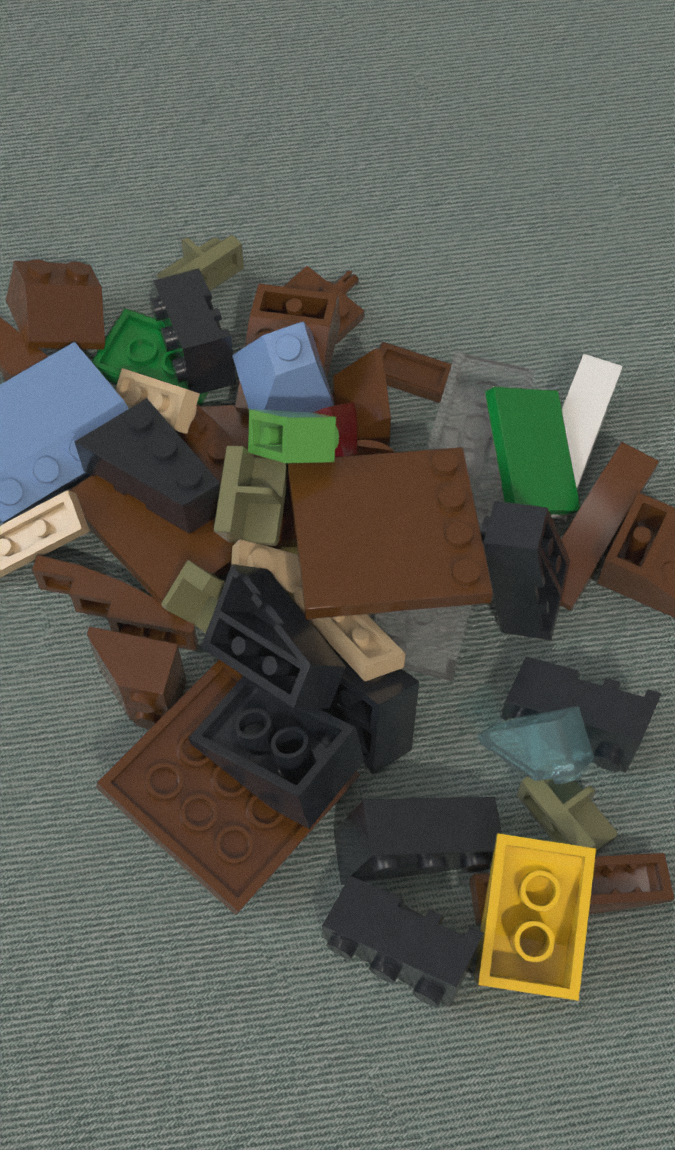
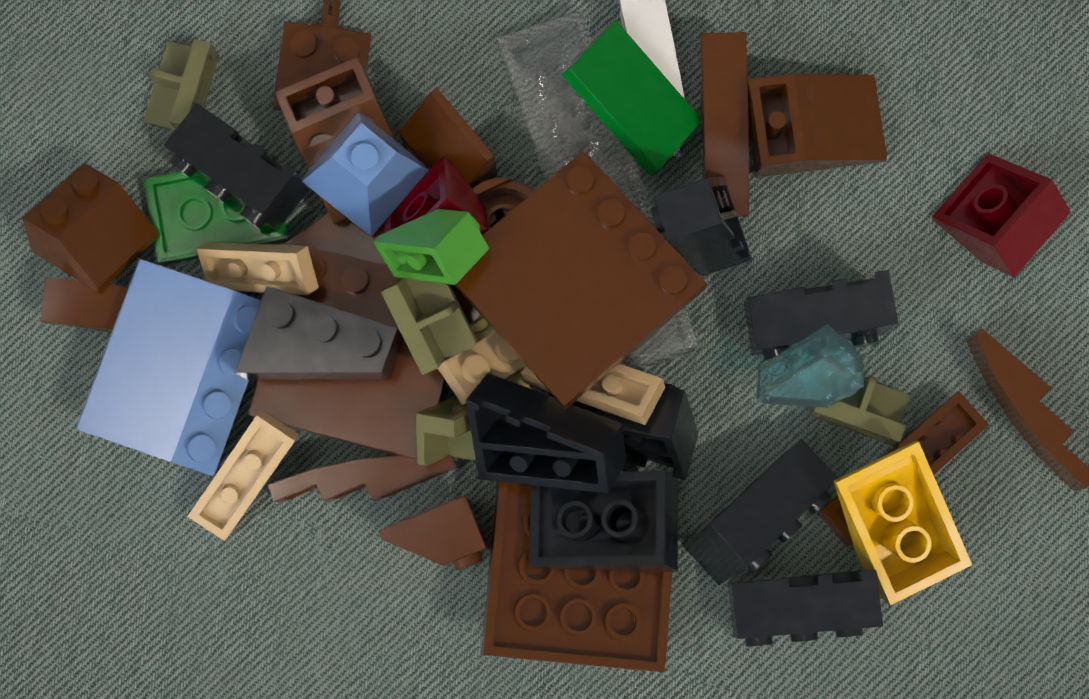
camera: 30 degrees left, 20 degrees up
reddish brown tile [379,342,456,404] -> none

